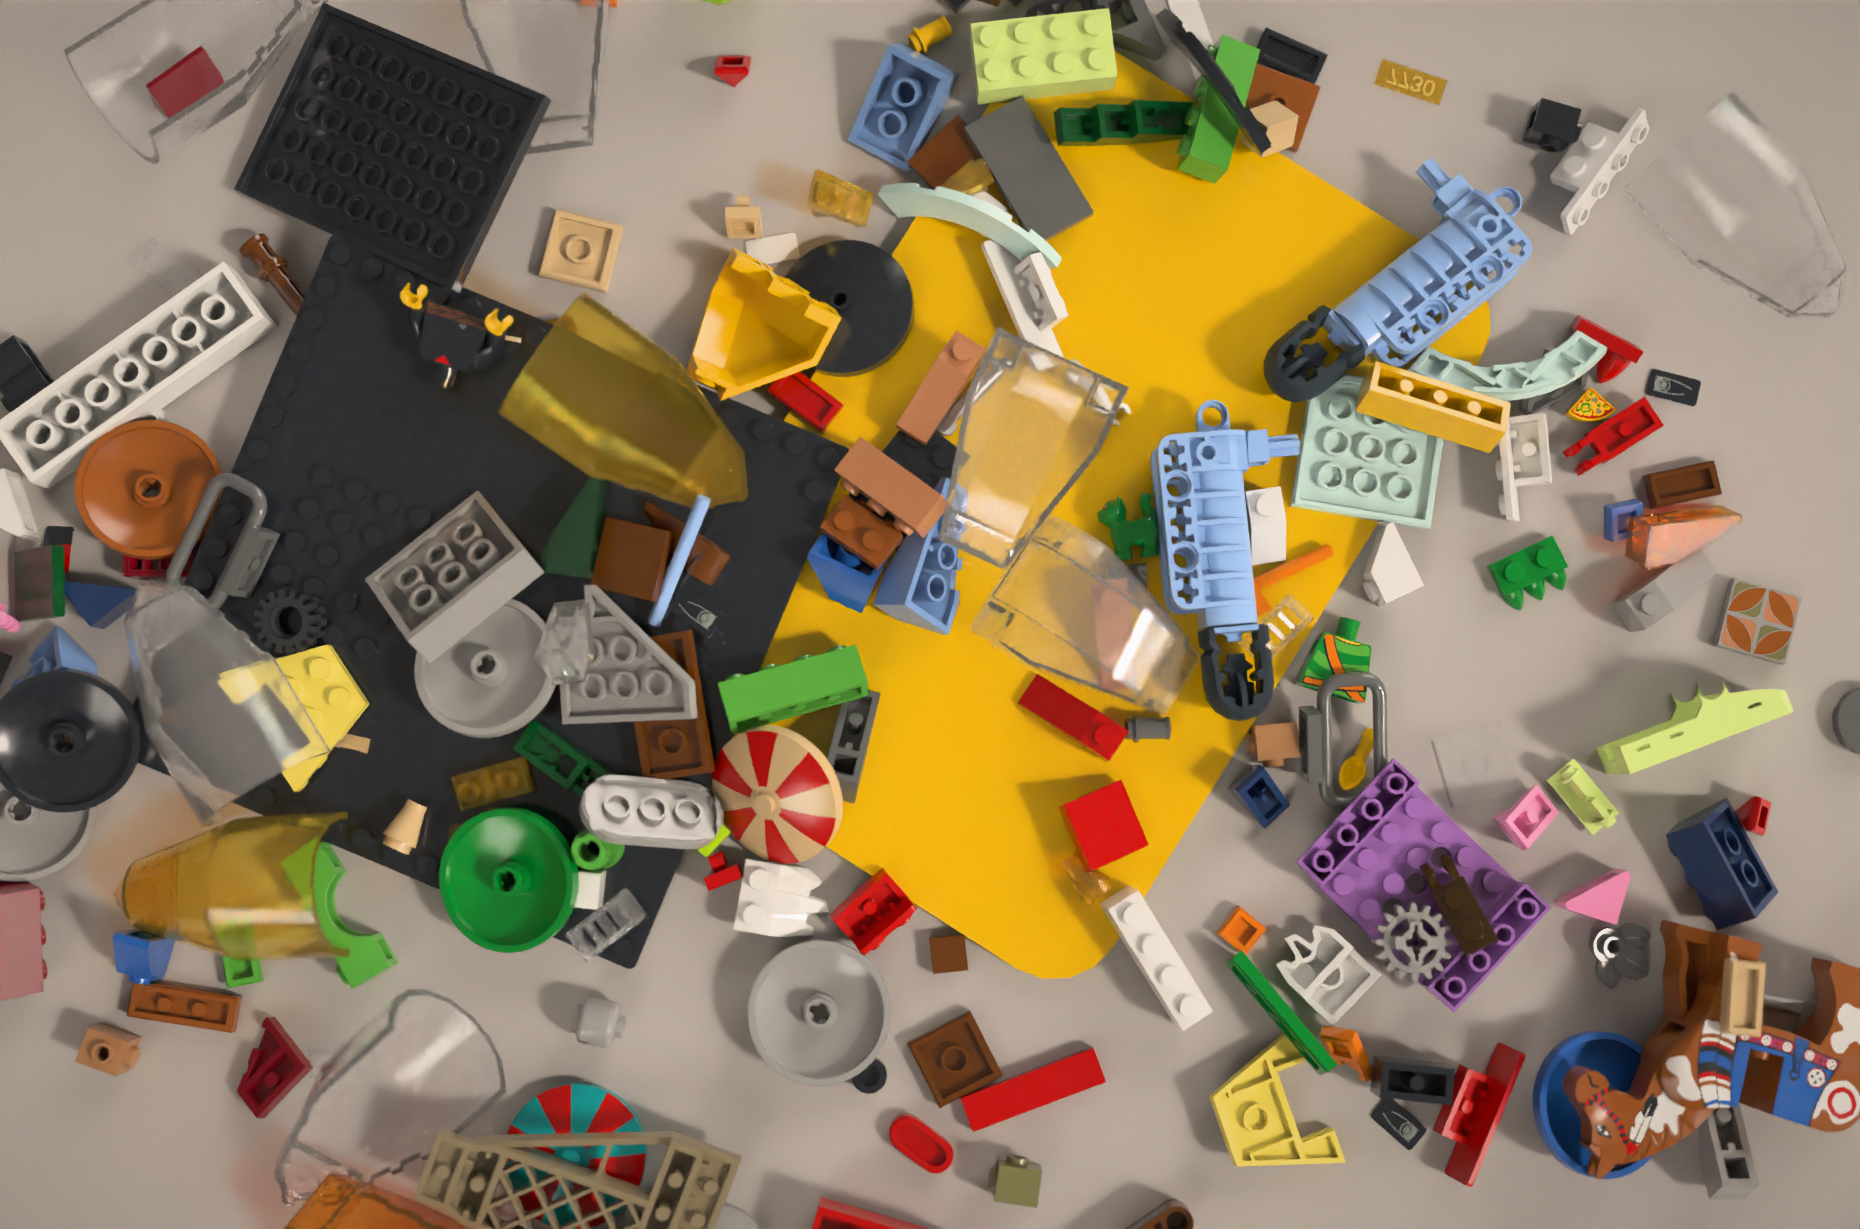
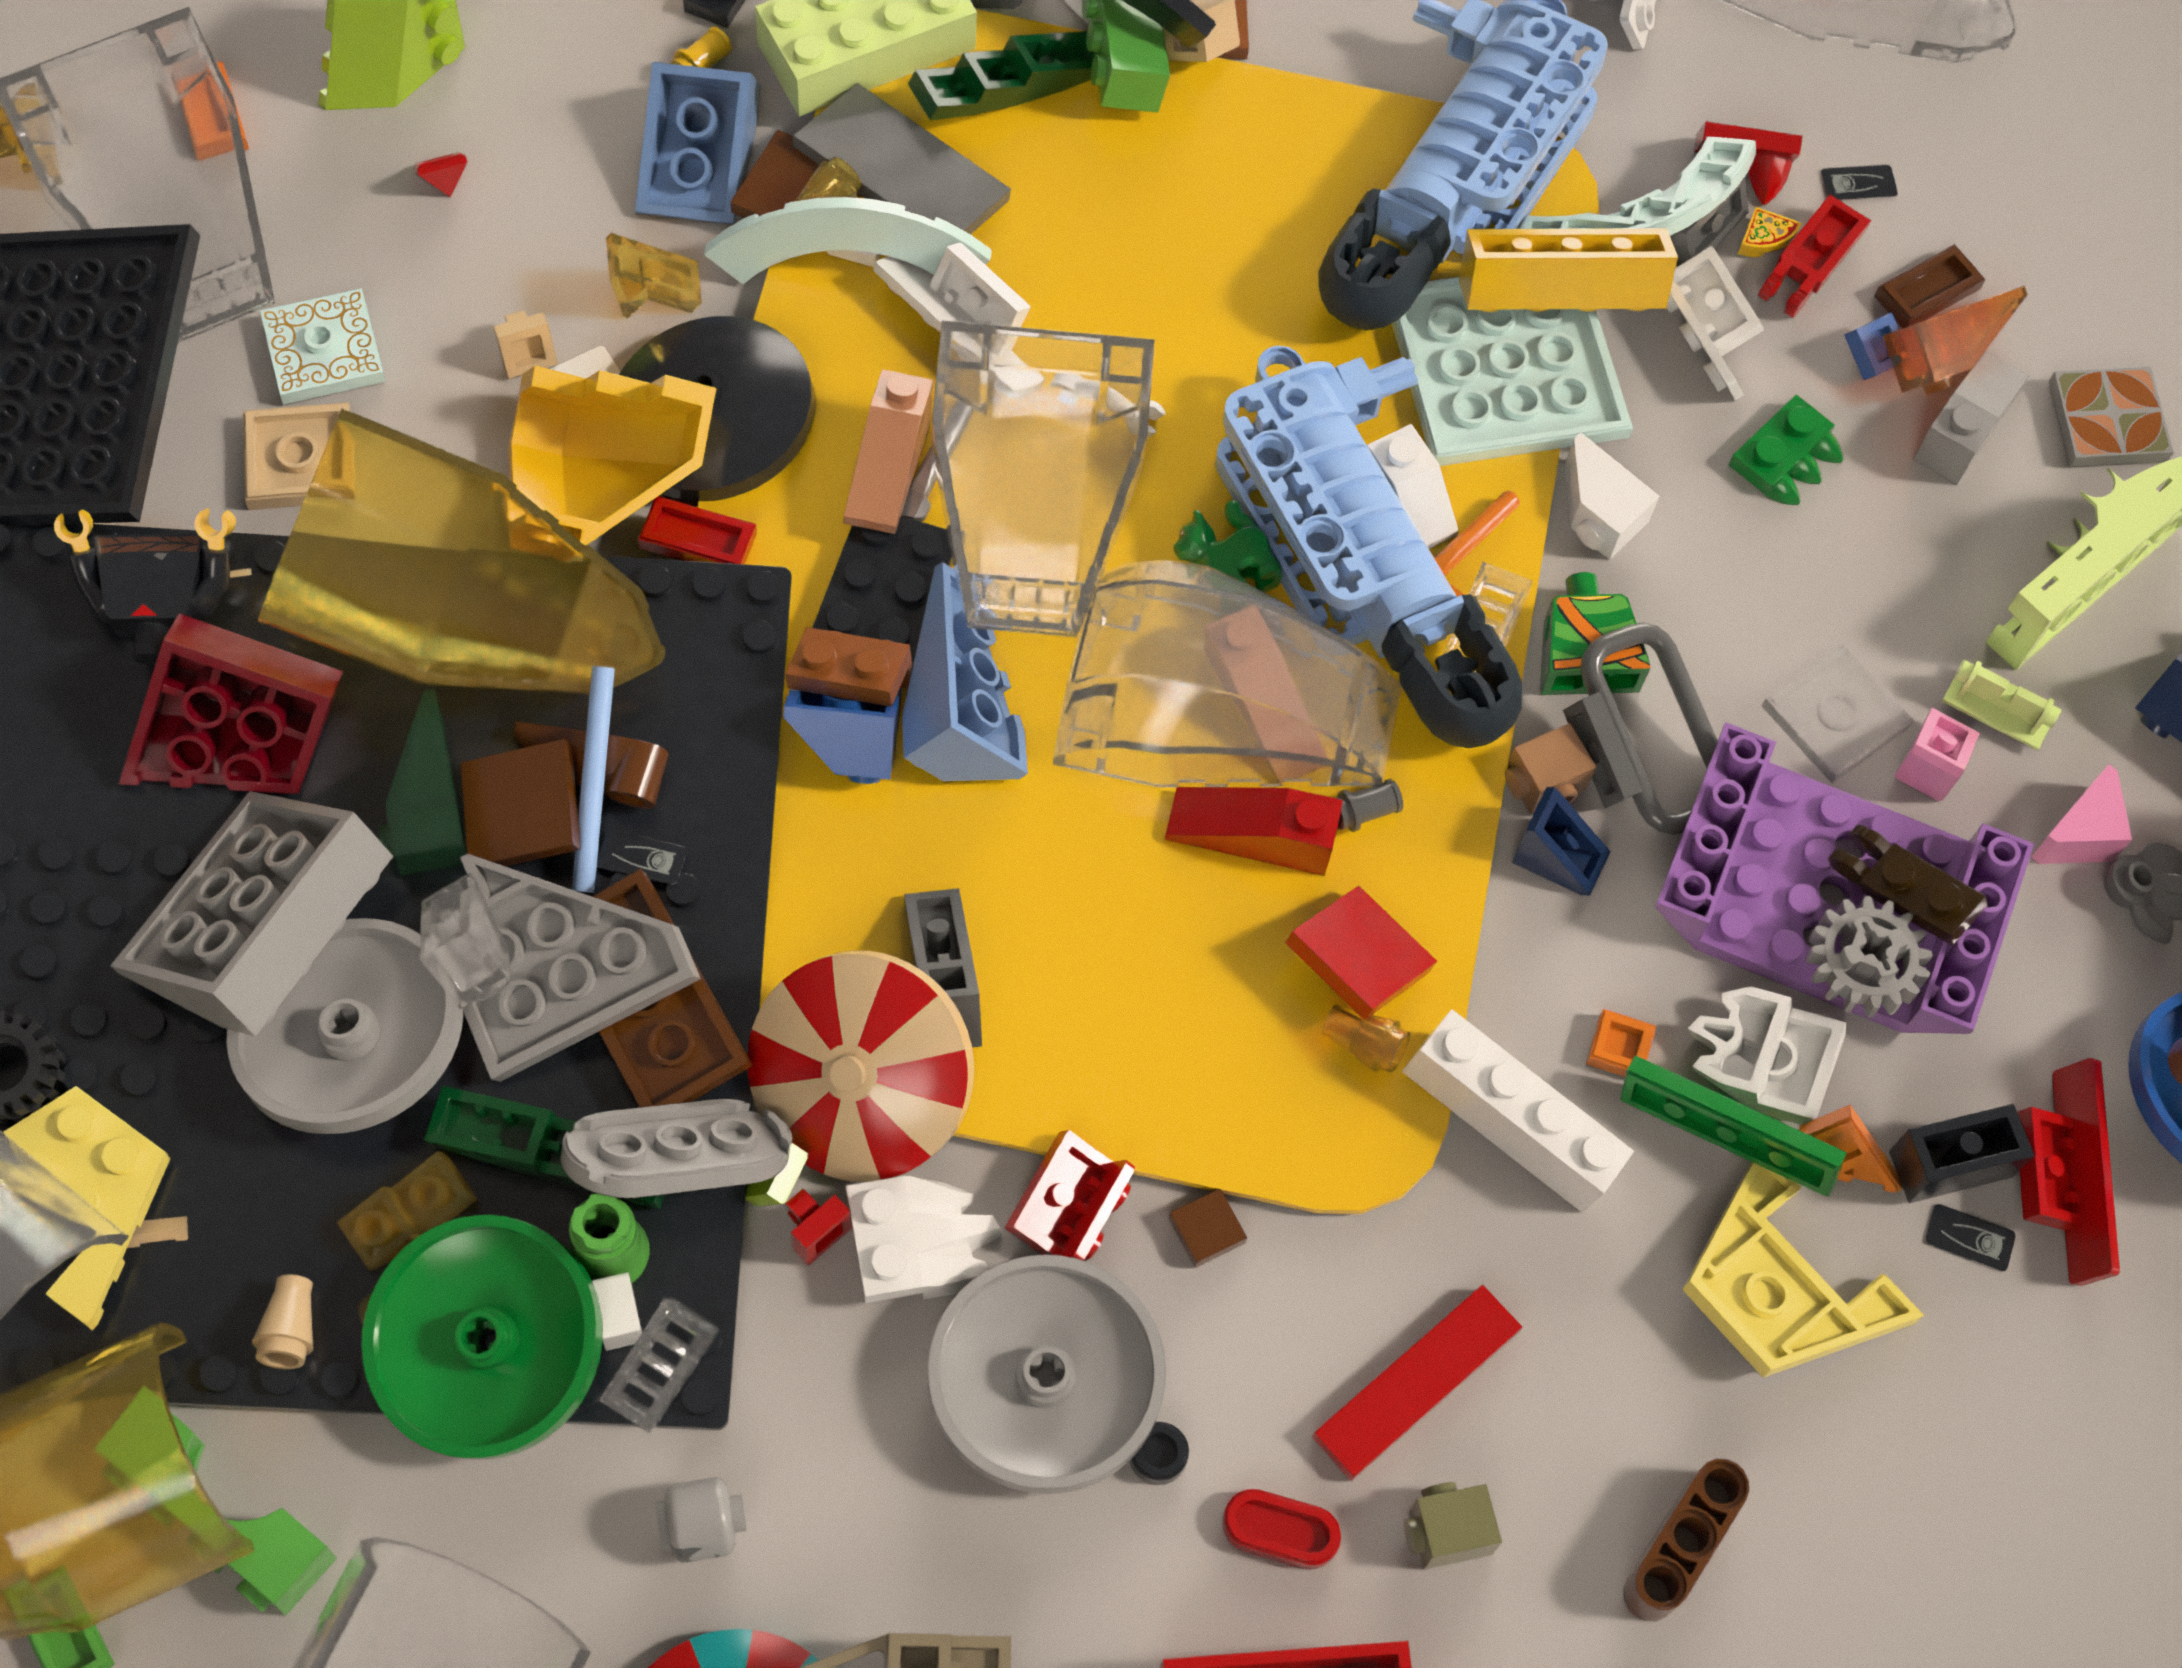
camera: 25 degrees left, 20 degrees down
bright green brick [718,645,868,734] -> none
nougat brick [834,437,949,539] -> none
reddish brown tile [907,1010,1003,1108] -> none
yellow piece [1339,728,1373,791] -> none
none -> dark red wedge [119,613,343,794]
none -> light aqua plate [260,288,386,405]

